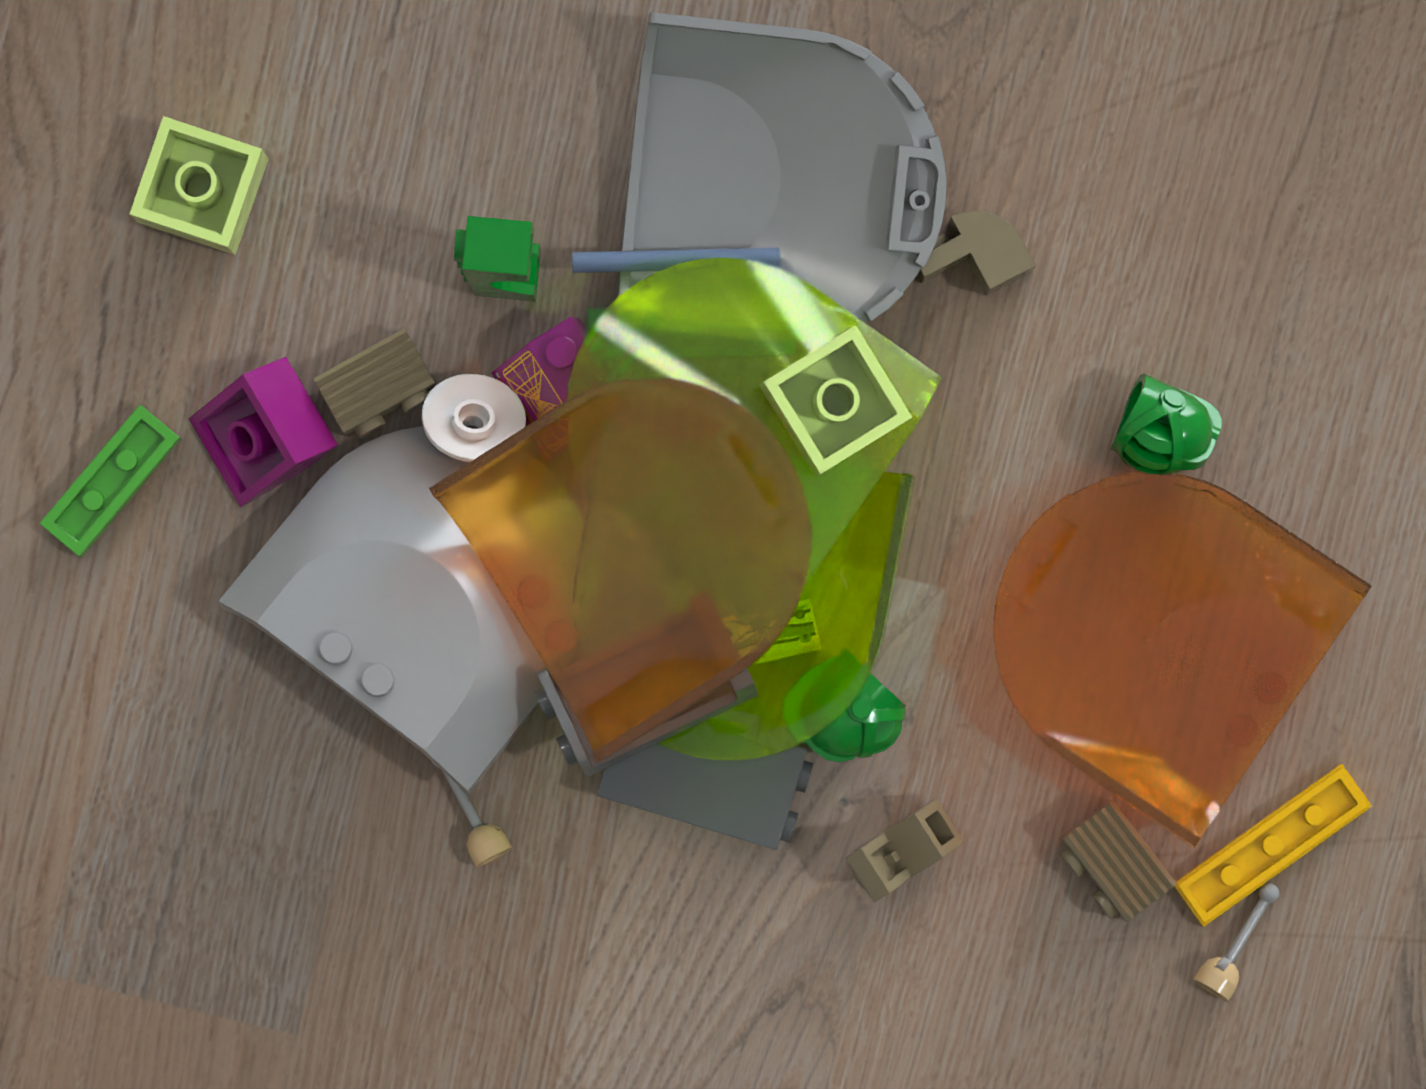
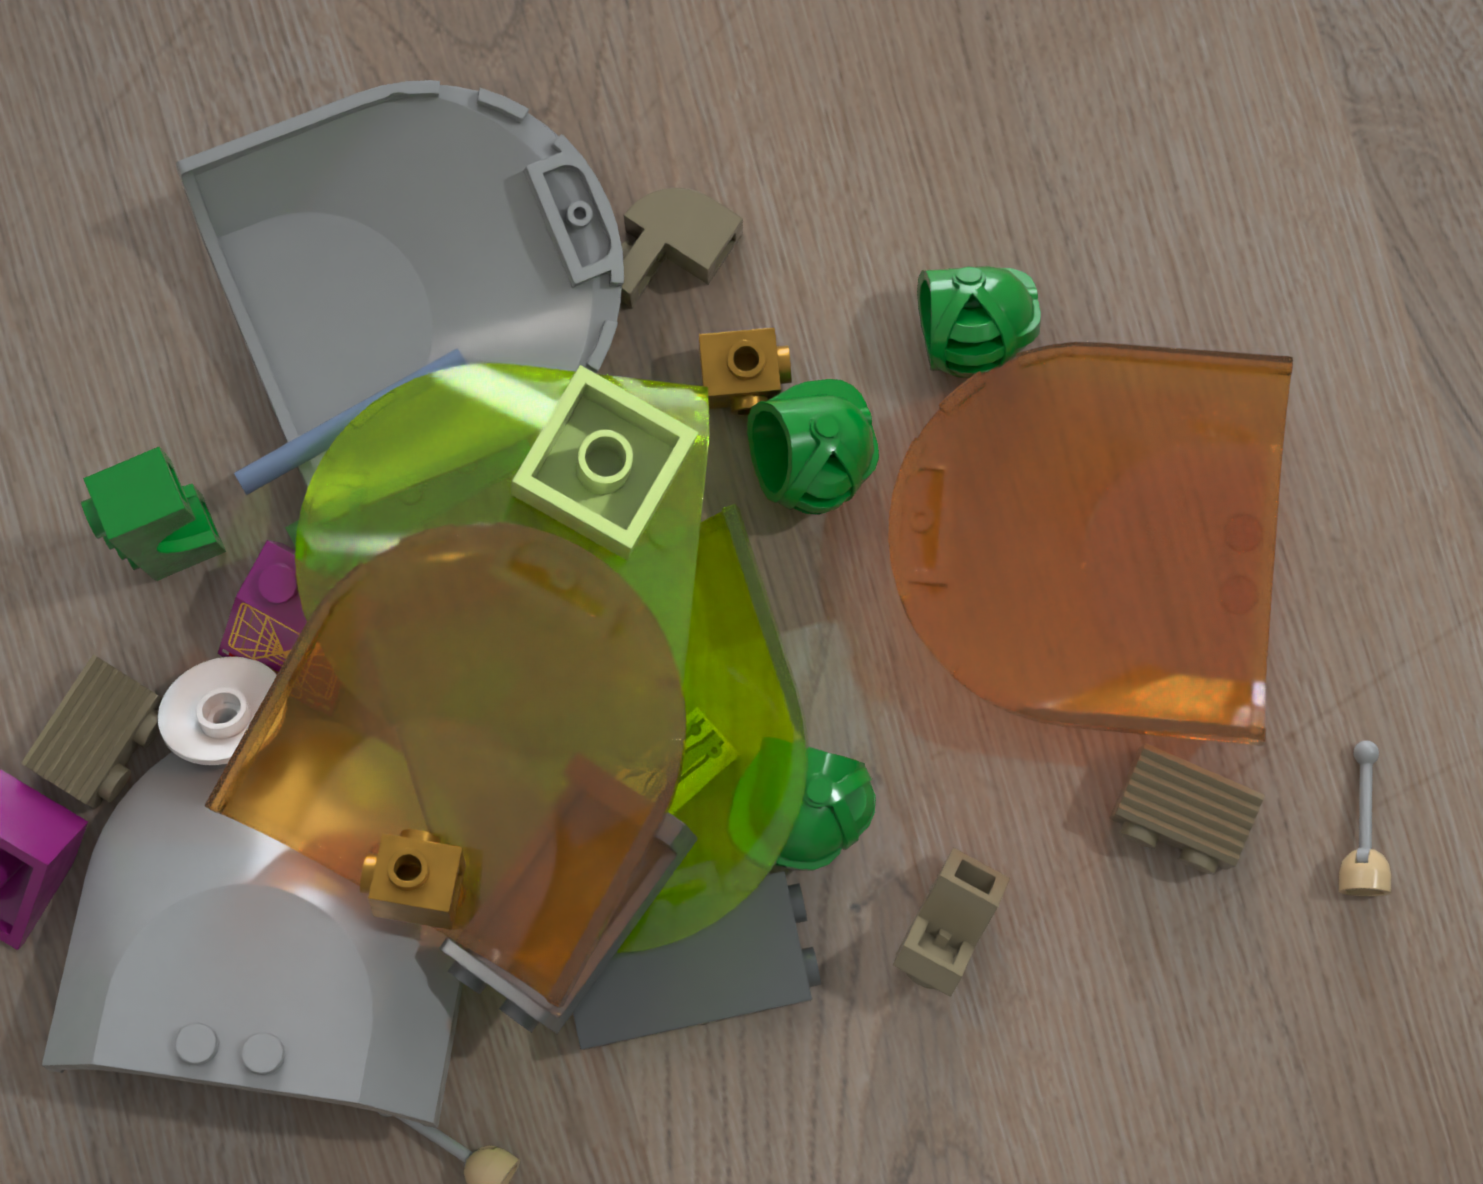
camera: 30 degrees left, 5 degrees down
yellow tile [1174,764,1372,927] -> none
none -> pearl gold brick [360,829,466,930]
none -> pearl gold brick [699,327,792,416]
none -> green helmet [747,379,879,515]

